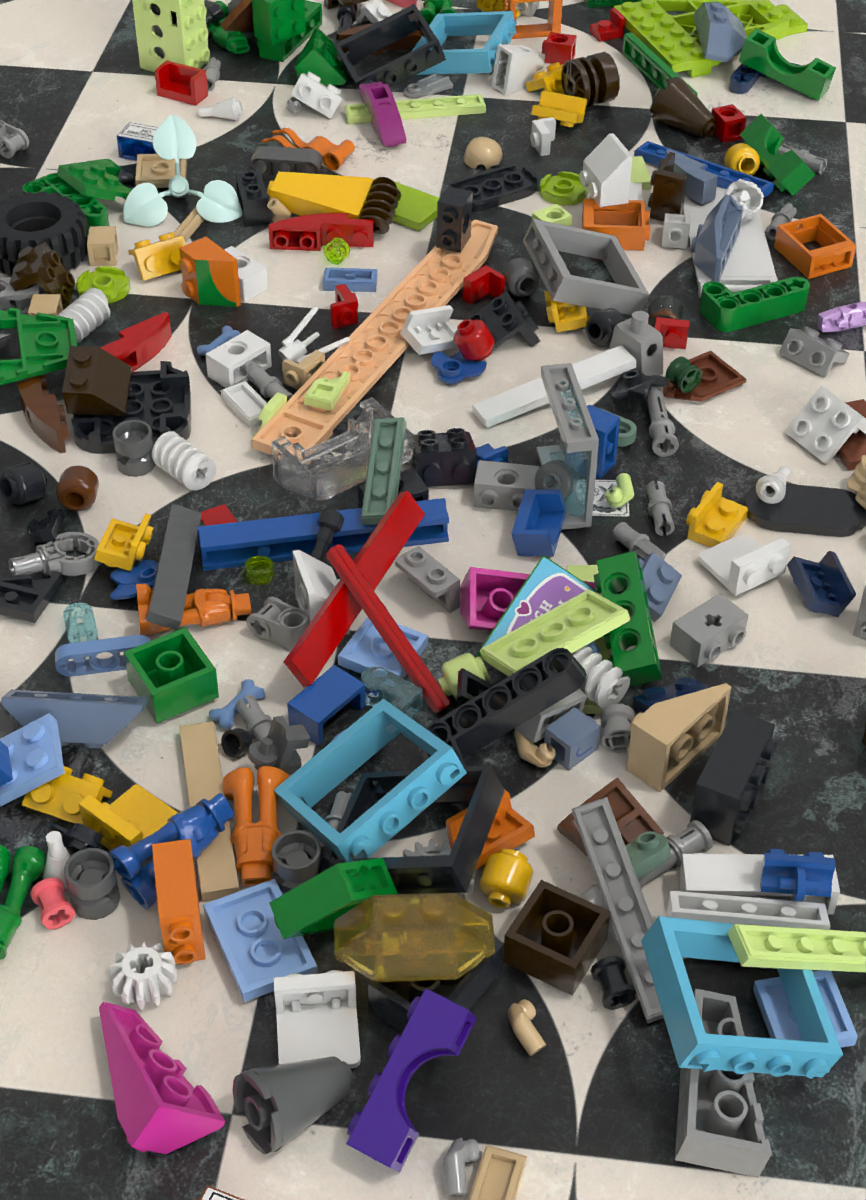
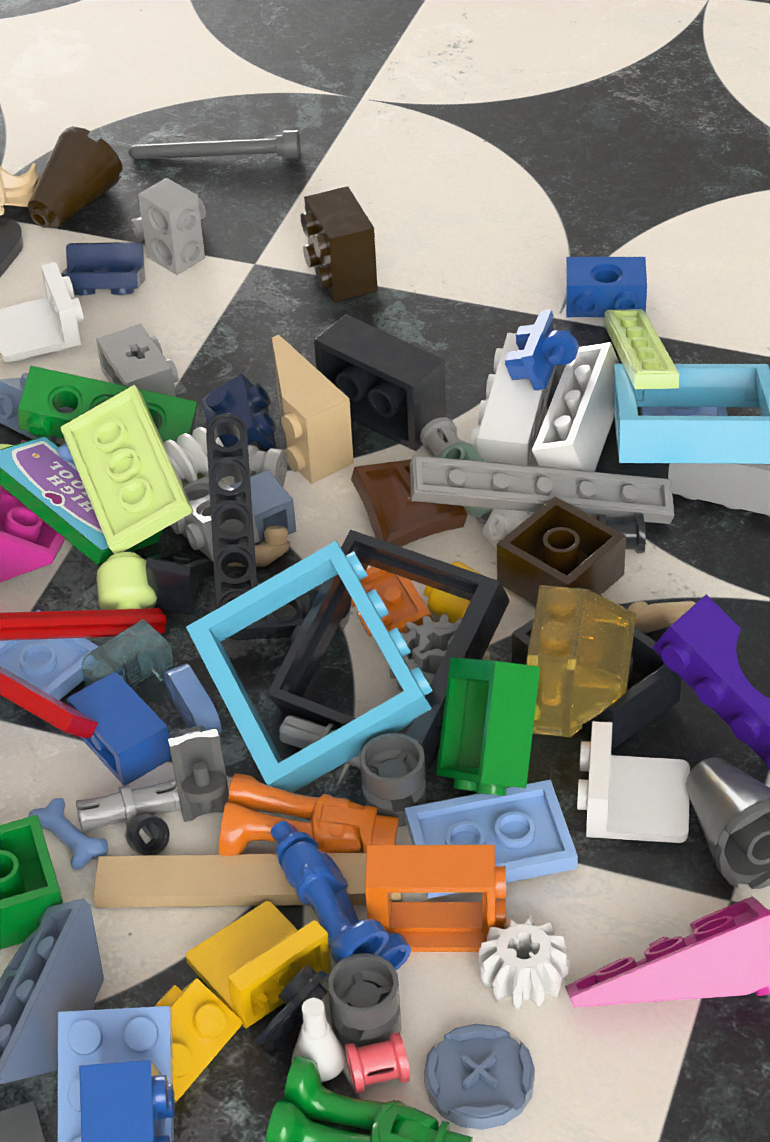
camera: 75 degrees left, 0 degrees up
none -> sand blue tile [424,1024,535,1130]

